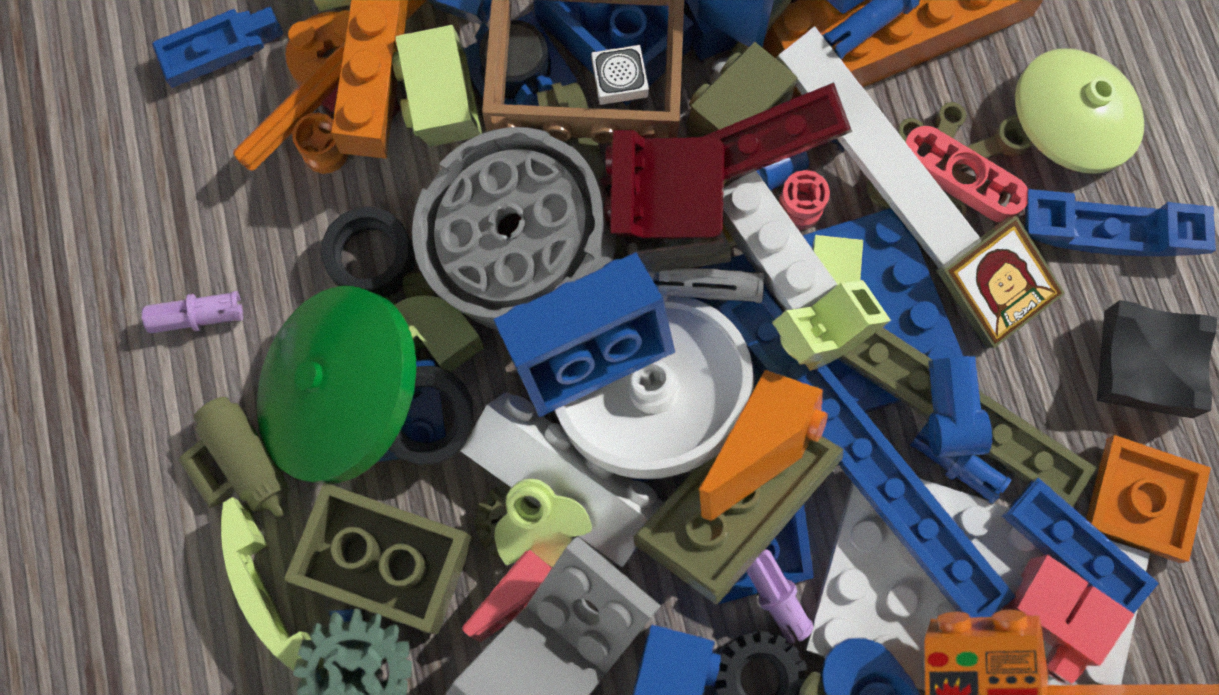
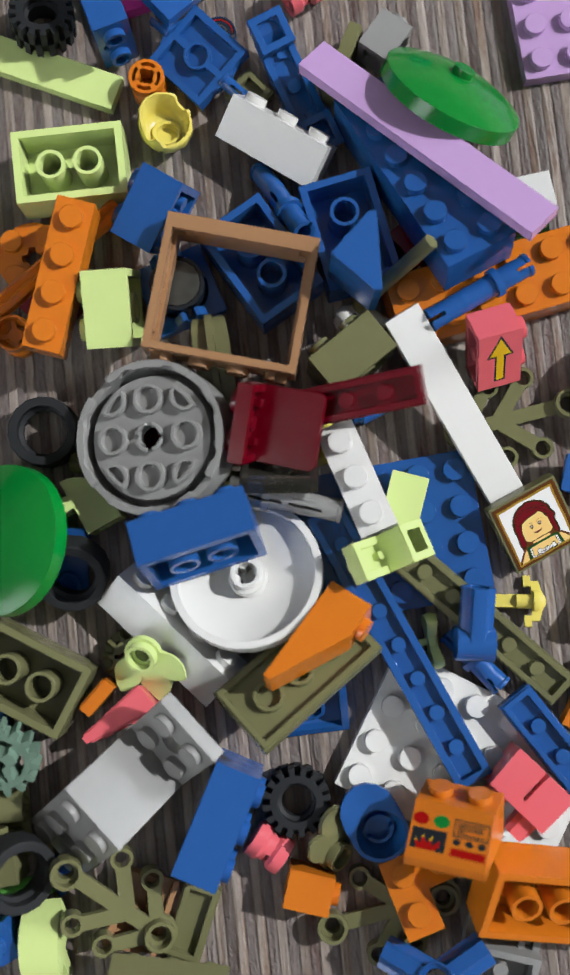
camera: 10 degrees right, 10 degrees up
tile [591,45,649,105] -> none
lavender axle [746,549,814,643] -> none
coral wheel [778,170,830,231] -> none
coral beam [905,126,1028,222] -> none
none -> orange tile [79,676,118,717]
none -> yellowish green piece [418,612,445,669]
none -> coral brick [465,302,527,392]
none -> light yellow piece [495,575,546,628]

